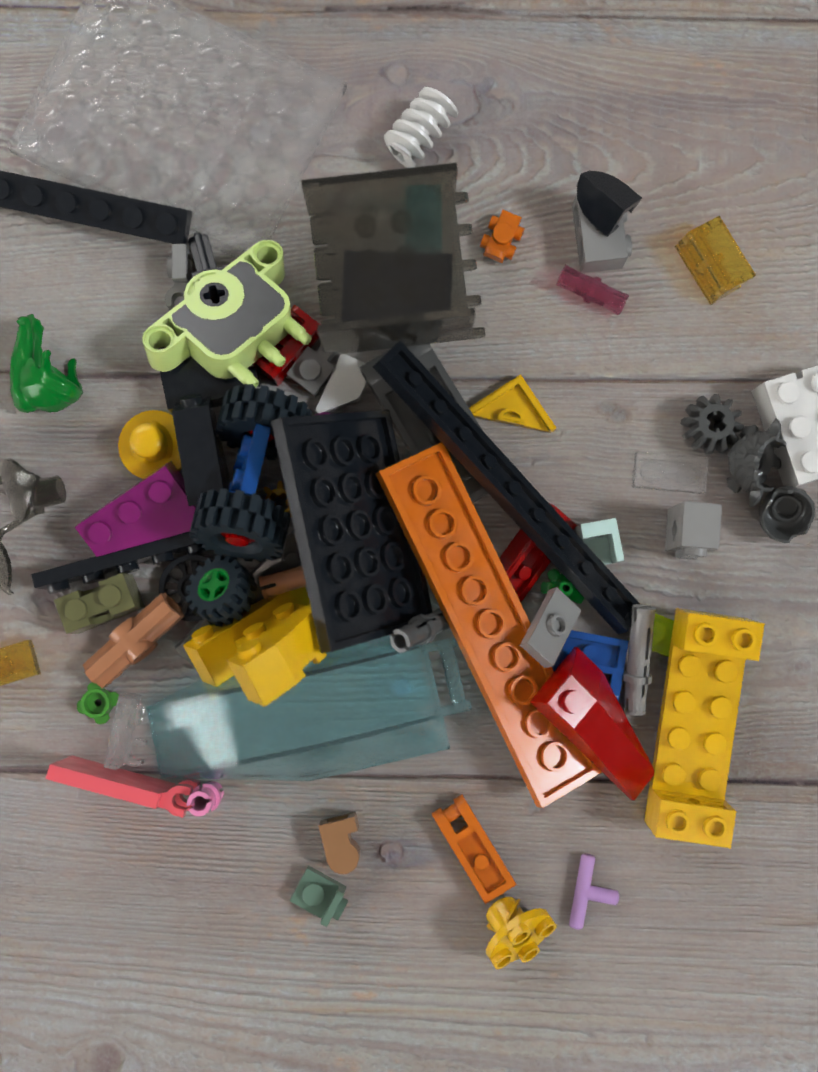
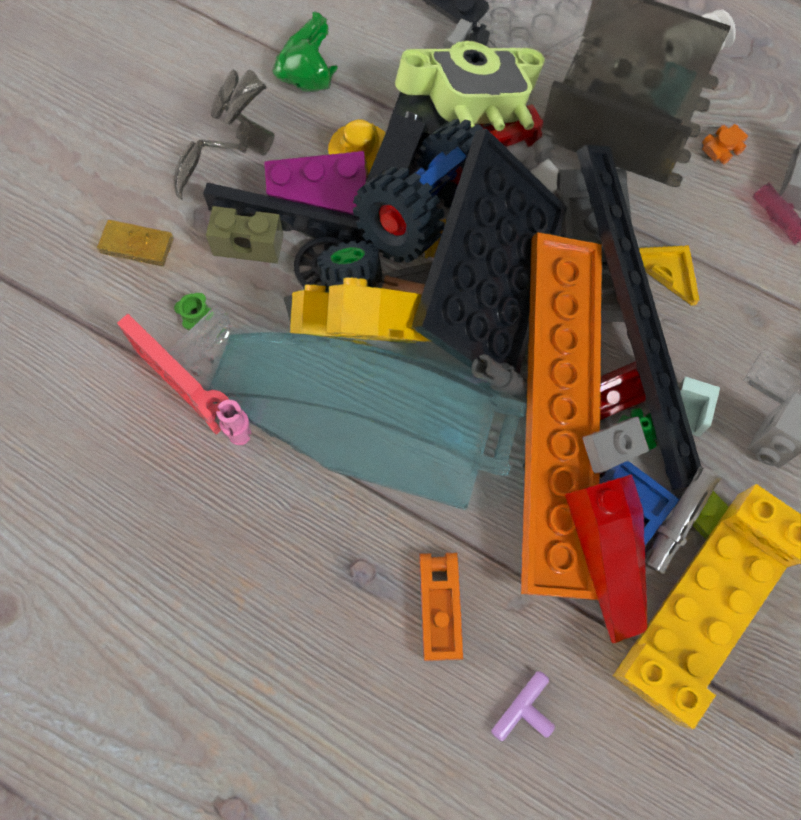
camera: 25 degrees right, 15 degrees down
nougat piece [83,593,184,688] -> none
sand green bracket [290,865,348,927] -> none
medium nougat leg [318,812,360,874] -> none
yellow plate [486,896,557,969] -> none

